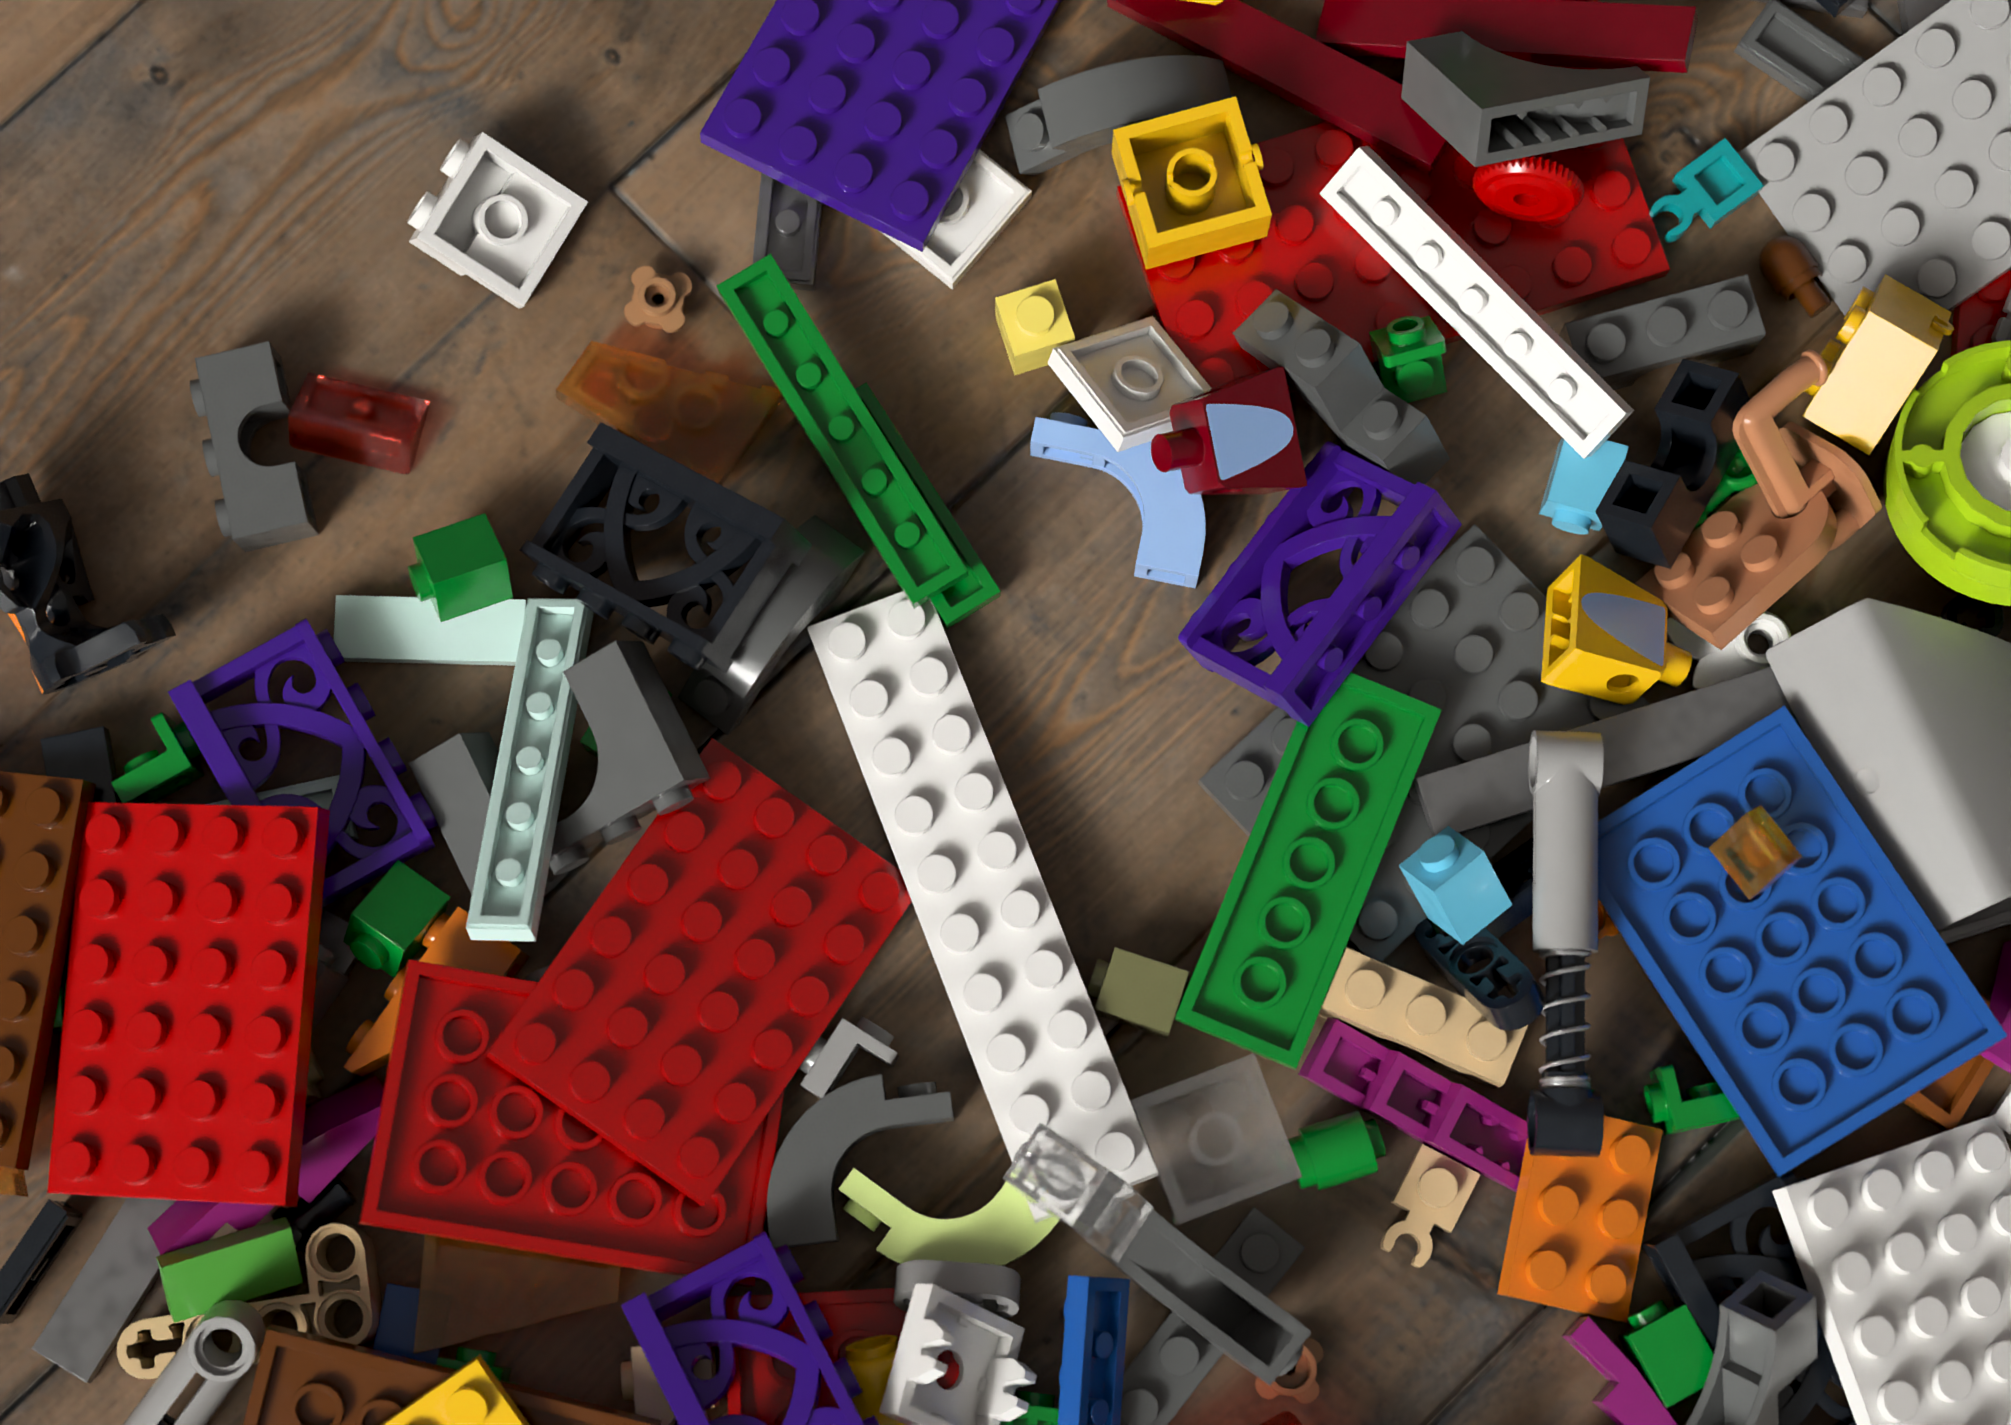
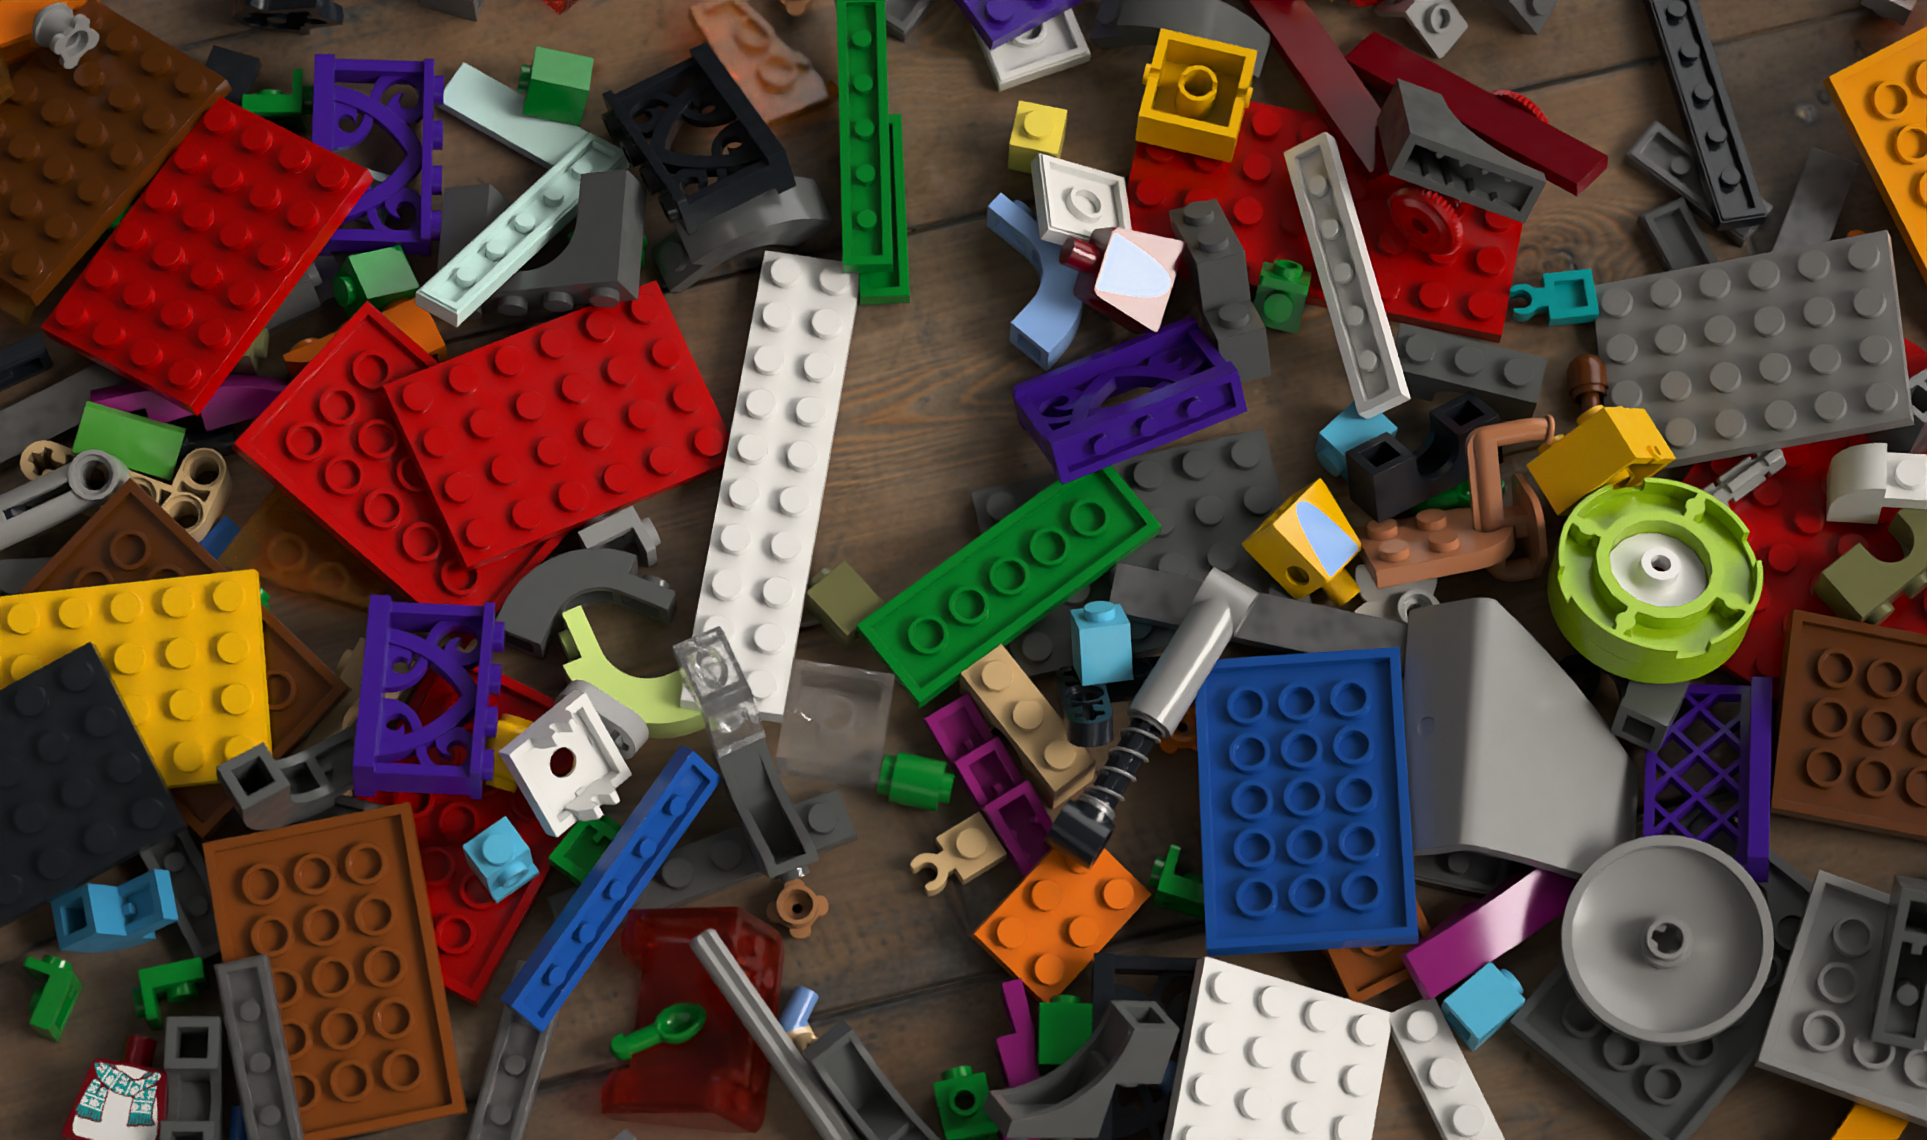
camera: 25 degrees right, 10 degrees down
clear orange plate [1709,805,1803,900] -> none

